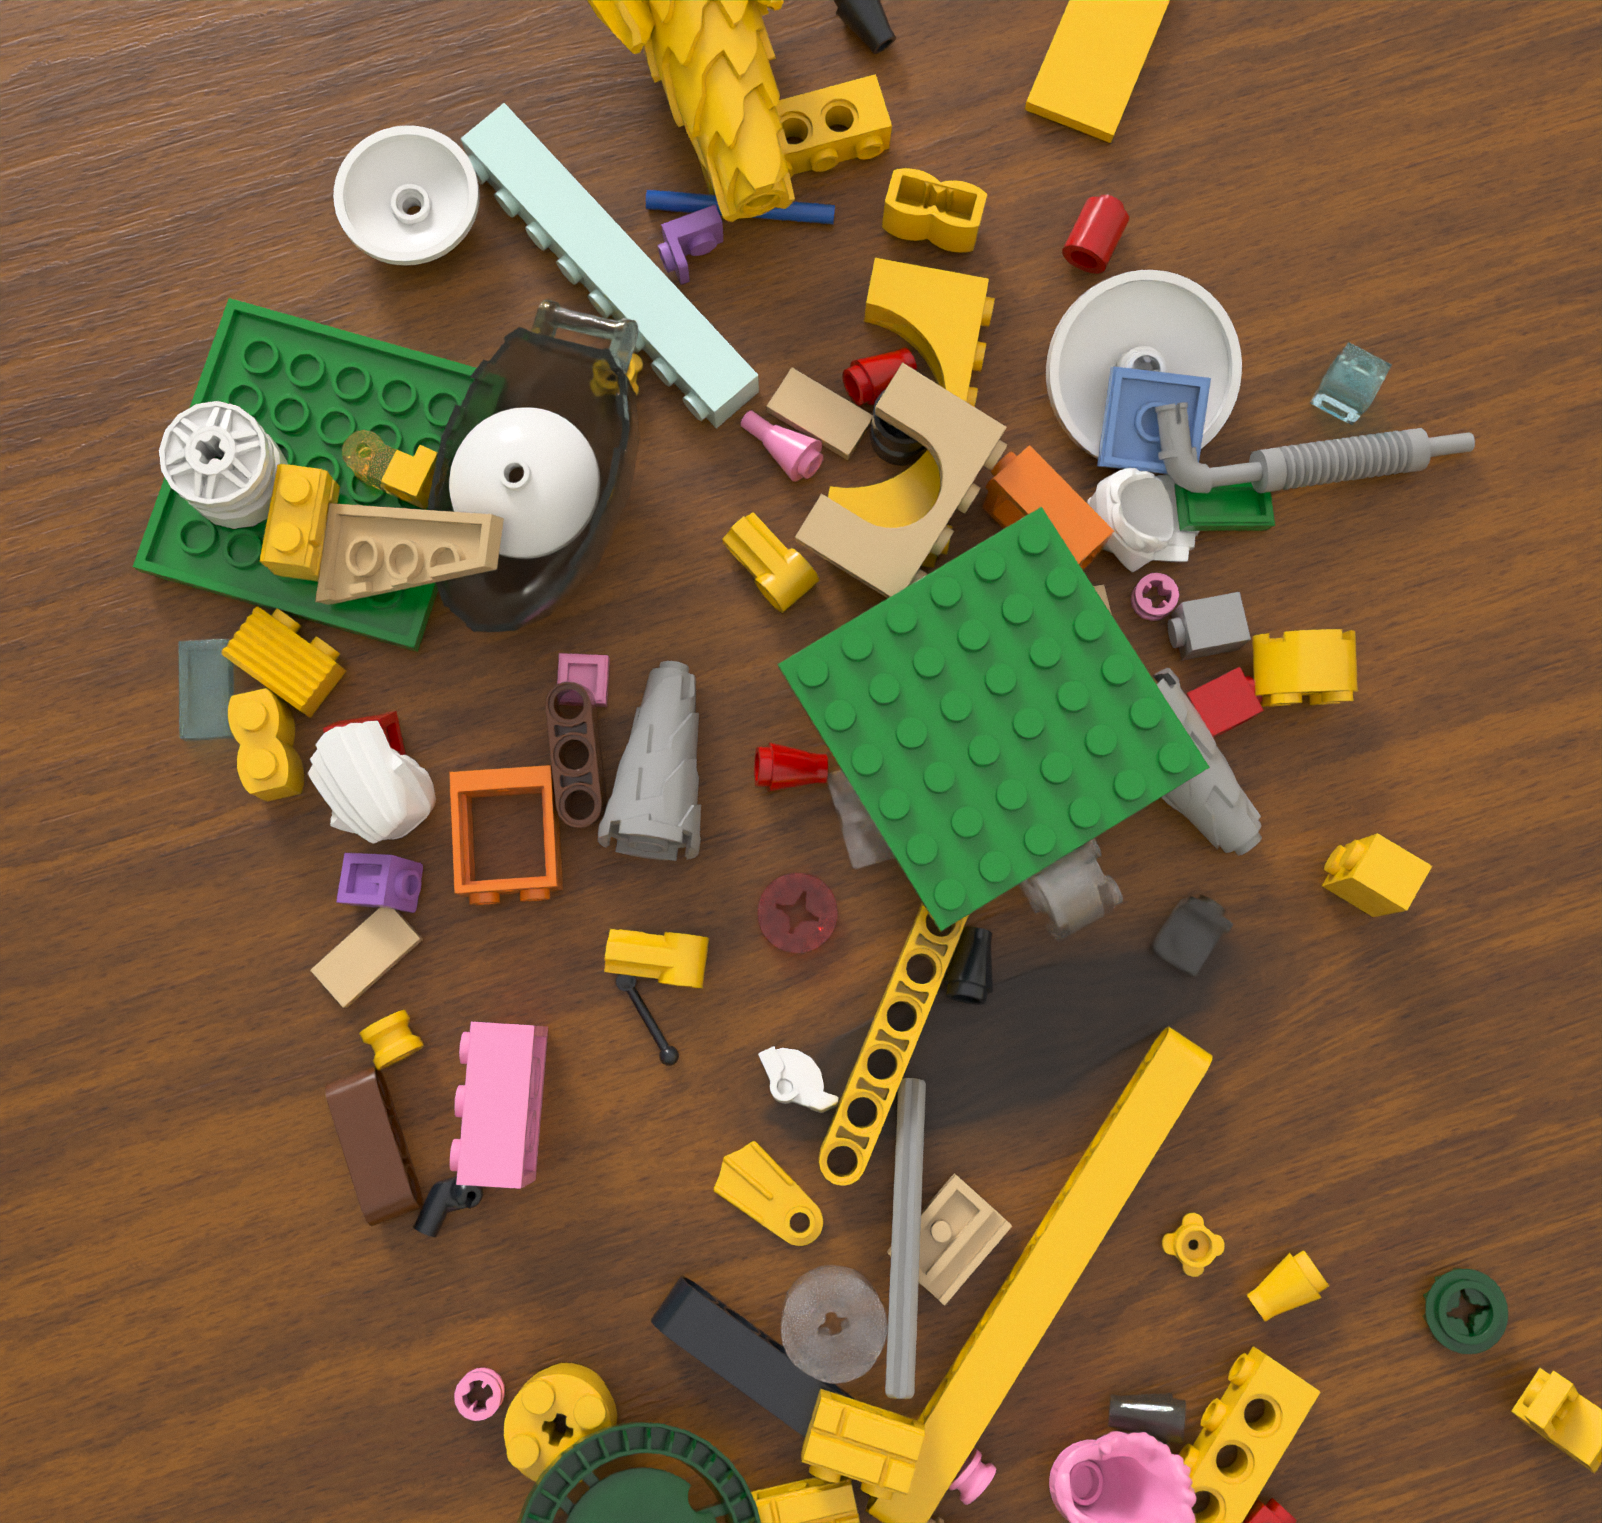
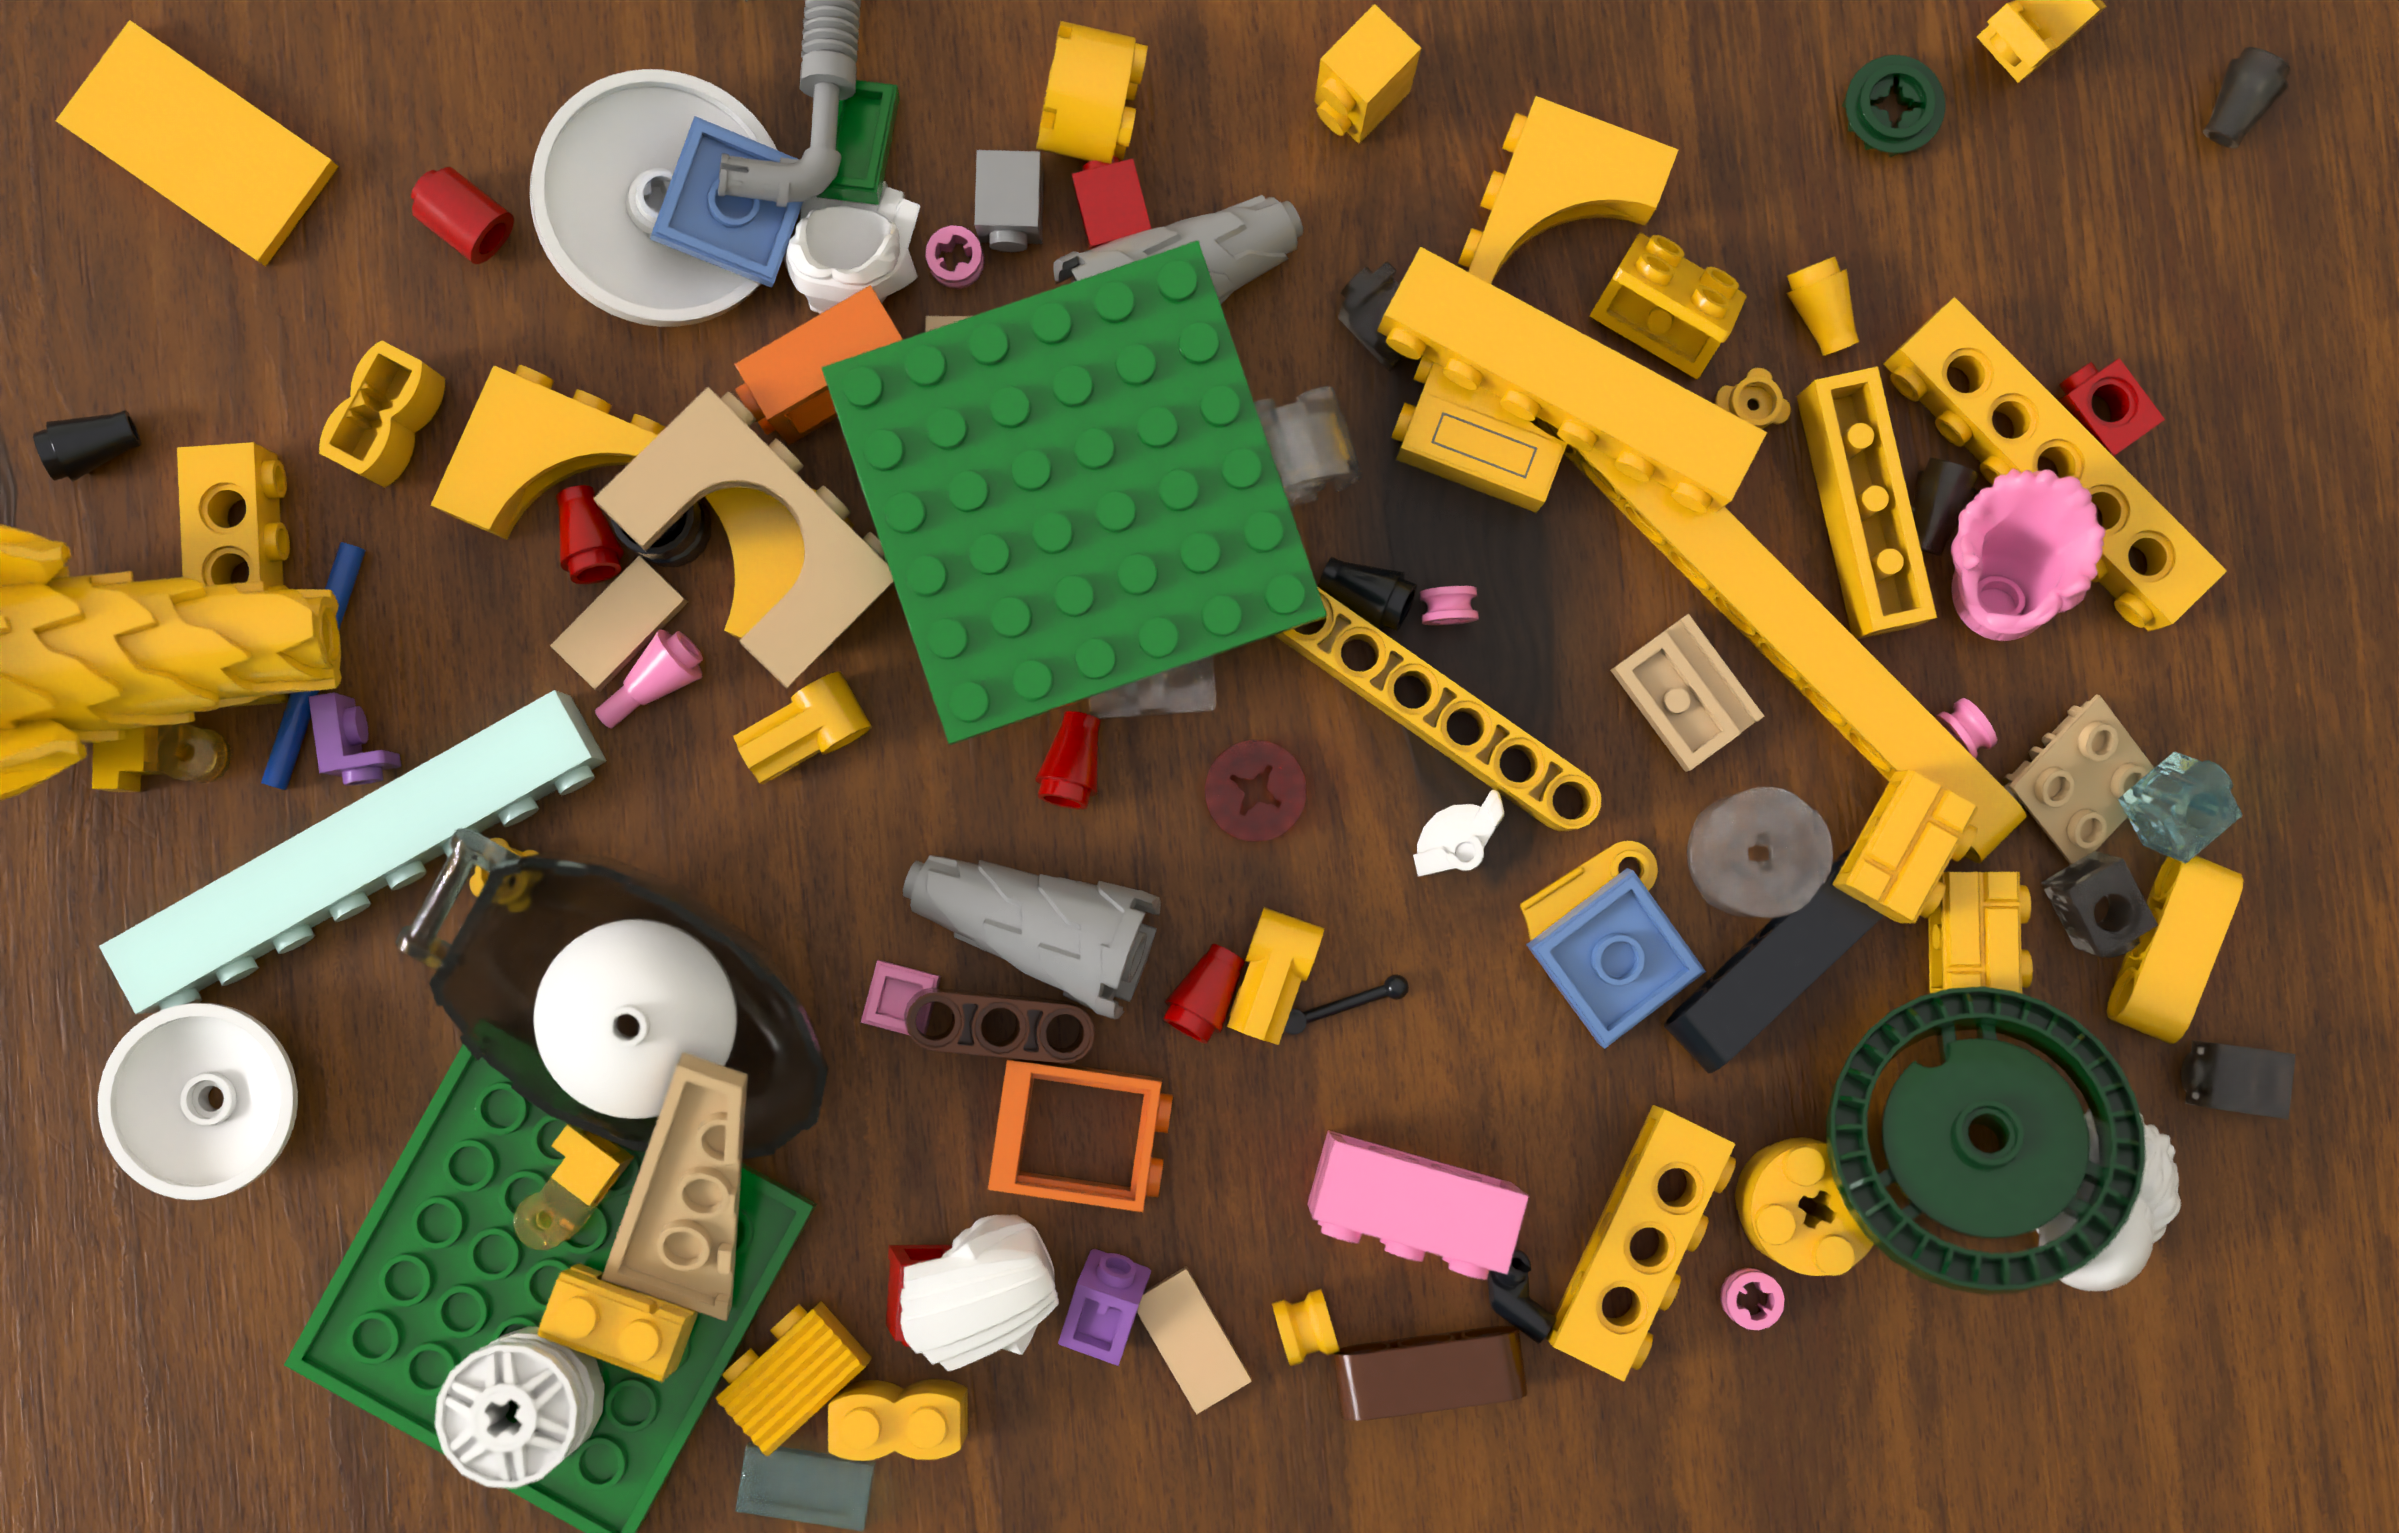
camera: 75 degrees left, 5 degrees up
light grey axle [885,1078,926,1399] -> none
none -> clear yellow leg [92,725,232,792]
none -> red cone [1163,944,1245,1044]
none -> yellow brick [1377,247,1767,513]
none -> yellow arch [1391,96,1679,513]
none -> bright pink bush [1420,586,1479,625]
none -> medium blue plate [1526,868,1706,1049]
none -> yellow brick [1545,1105,1736,1381]
none -> yellow bracket [1589,233,1747,380]
none -> yellow brick [1796,367,1937,639]

